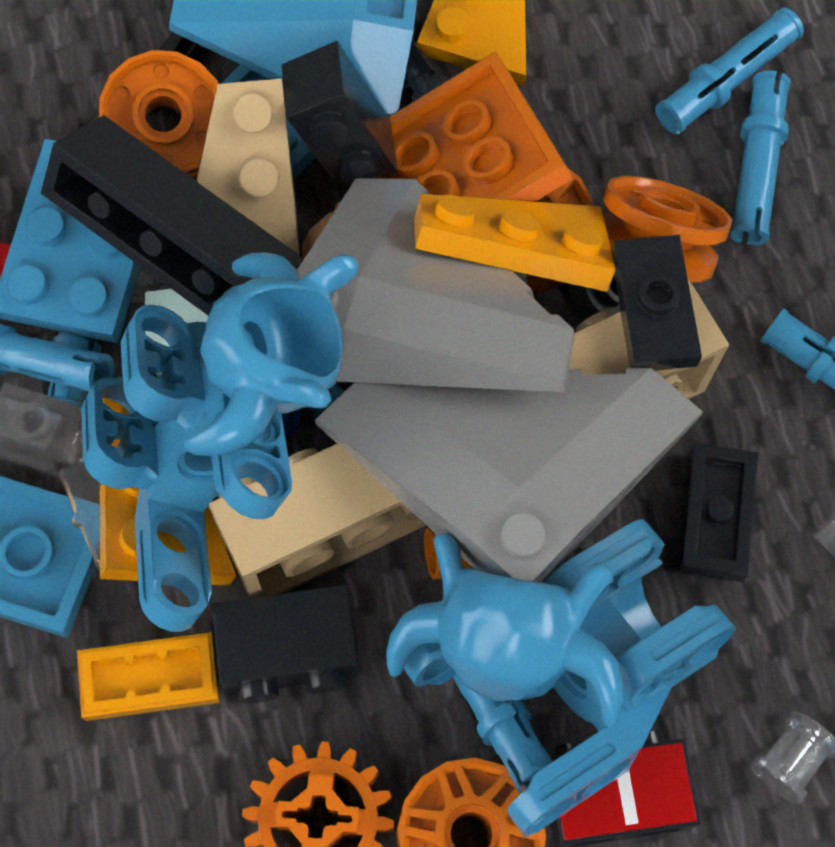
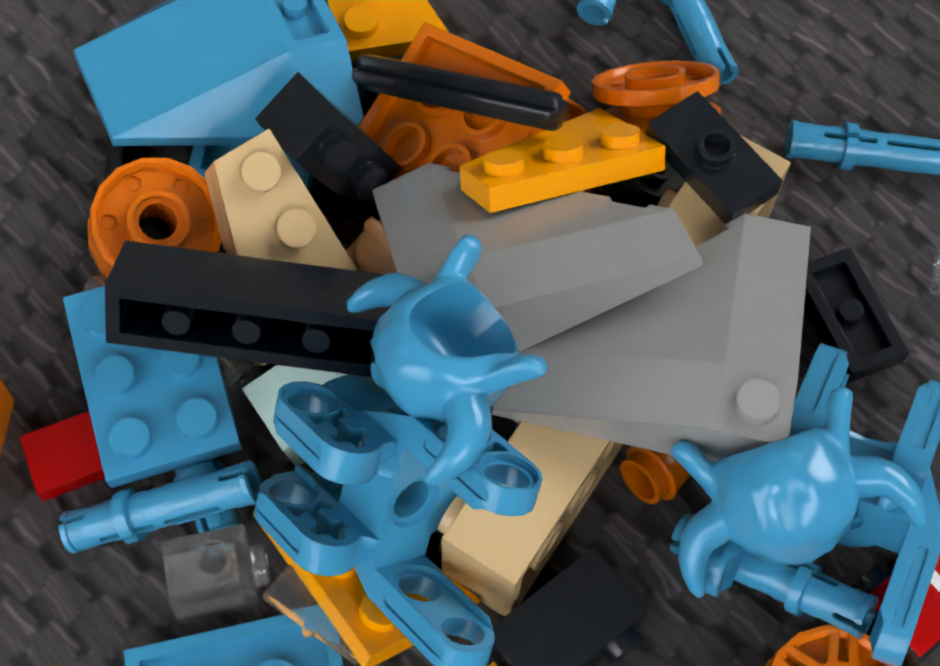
camera: 30 degrees left, 5 degrees down
none -> black axle [352,54,568,131]

